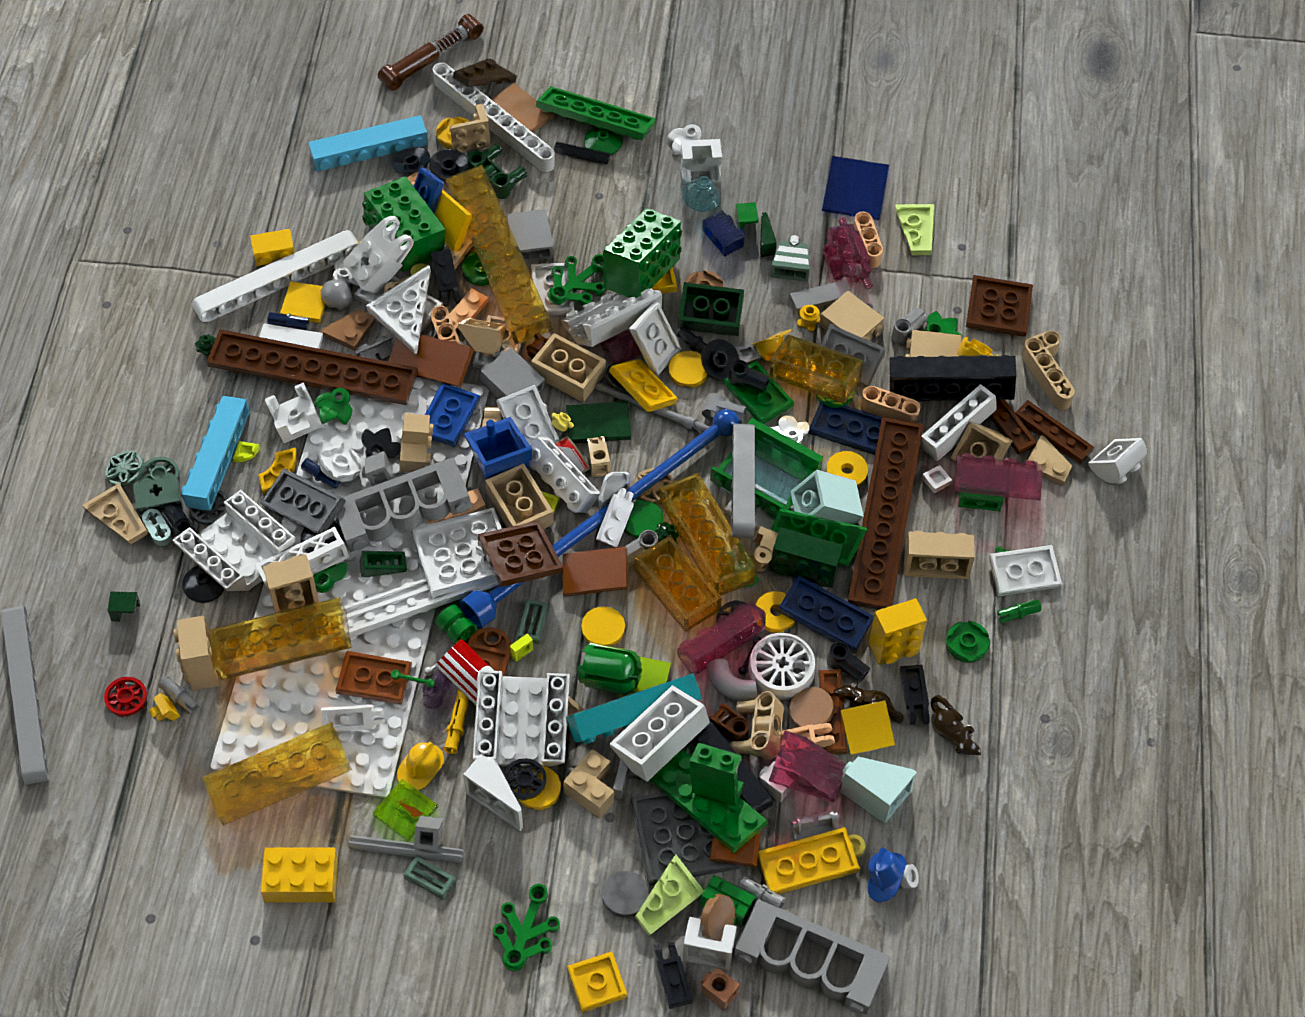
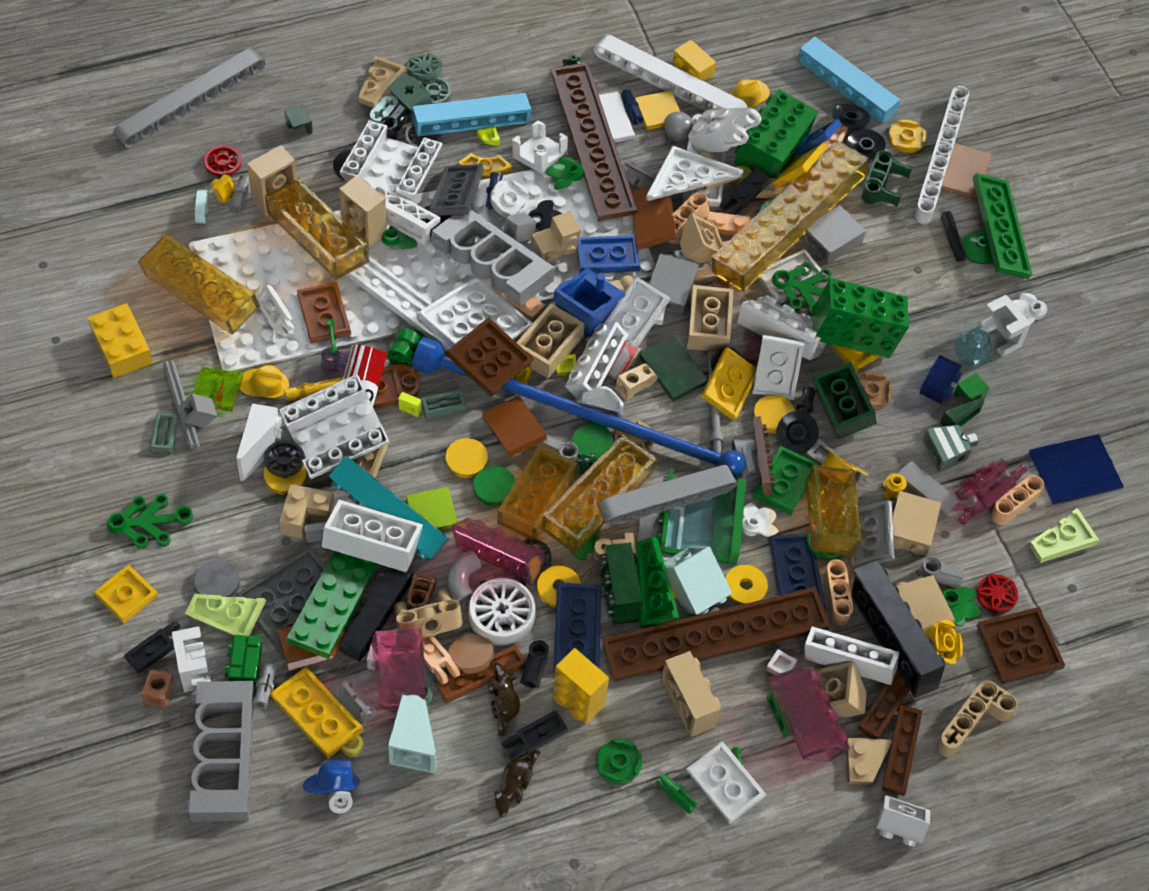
camera: 60 degrees right, 0 degrees up
medium nougat wing [321,309,376,351] -> none
dark green slope [359,551,407,577] -> none
reddish brown piece [377,14,484,91] -> none
tan bracket [450,104,491,153] -> none
dark brown wing [452,59,517,87] -> none
light yellow plate [552,412,574,431] -> none
green cylinder [578,643,642,695] -> none
white hinge [596,488,634,548] -> none
green panel [690,743,744,806] -> none
medium nougat tile [701,894,735,942] -> none
black piece [728,359,770,394] -> none
yellow tile [841,700,895,755] -> none
none -> light aqua beam [195,190,209,224]
none -> green tile [473,466,516,506]
none -> yellow piece [729,79,770,108]
none -> reddish brown plate [752,416,775,496]
none -> red wheel [976,574,1018,613]

